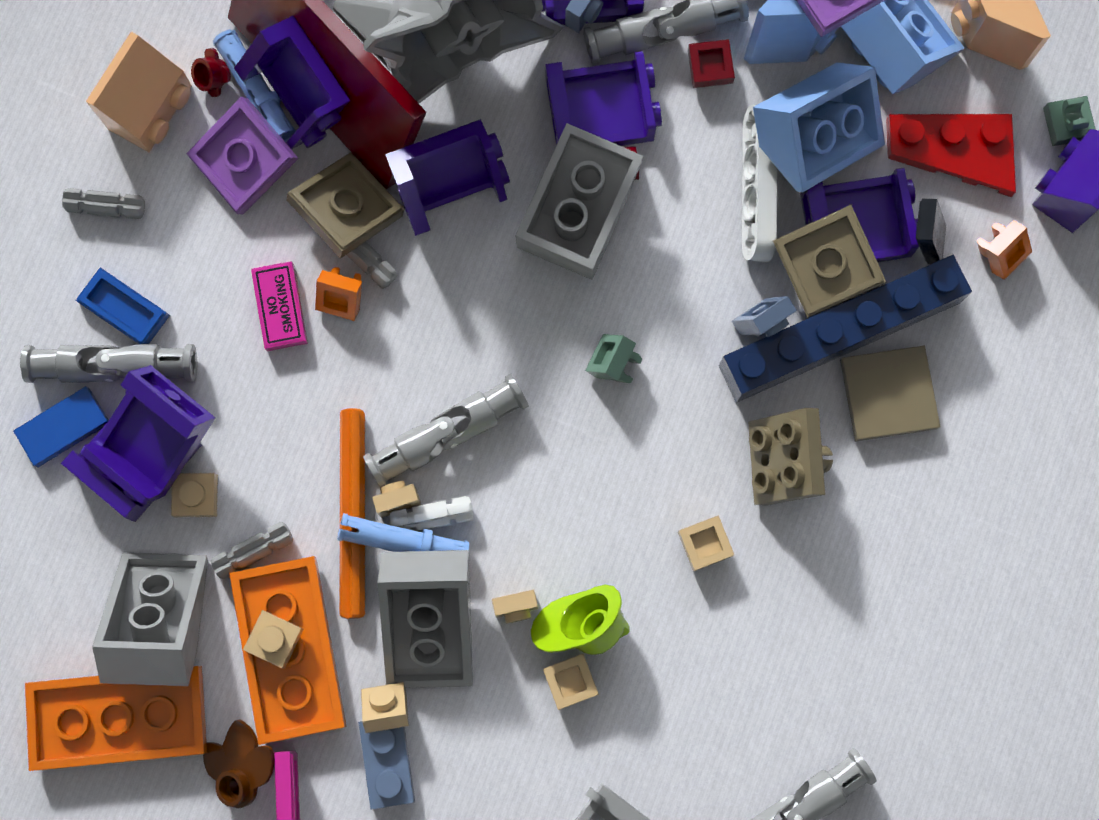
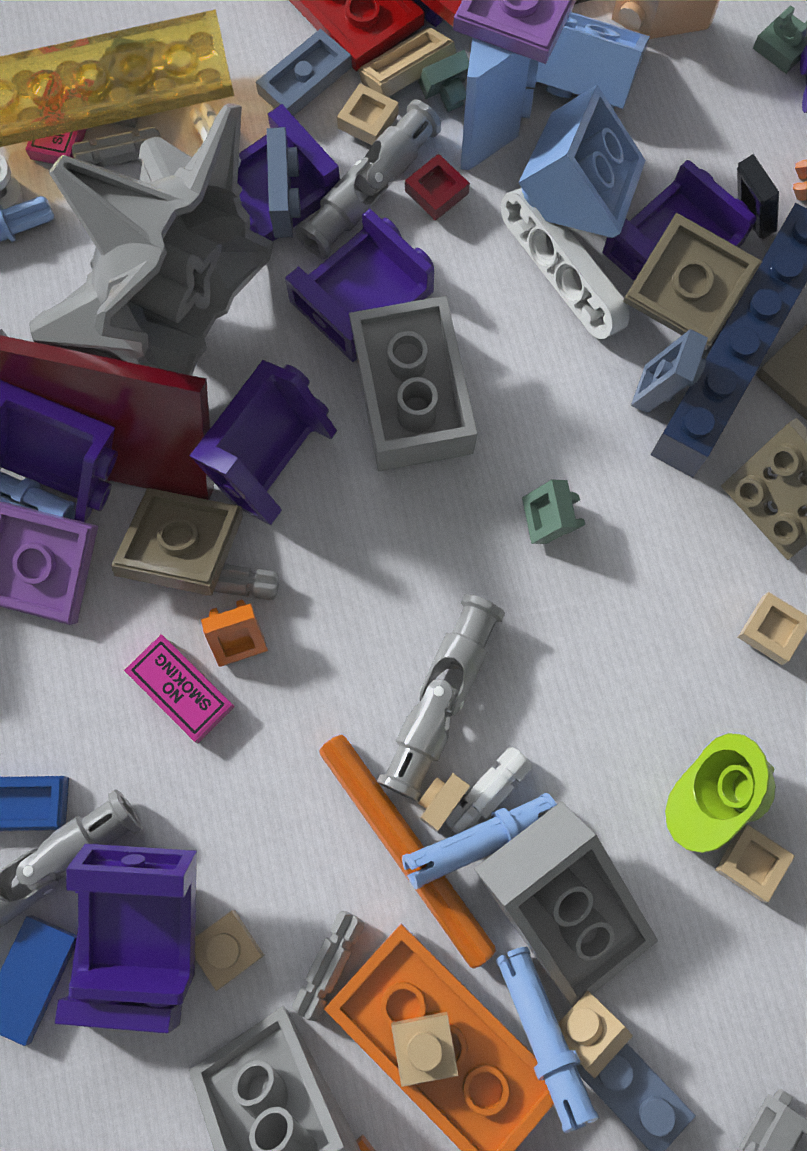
camera: 35 degrees left, 5 degrees down
tan plate [492,590,538,624] -> none
red wing [886,114,1016,197] -> none
none -> light blue pin [496,947,599,1133]

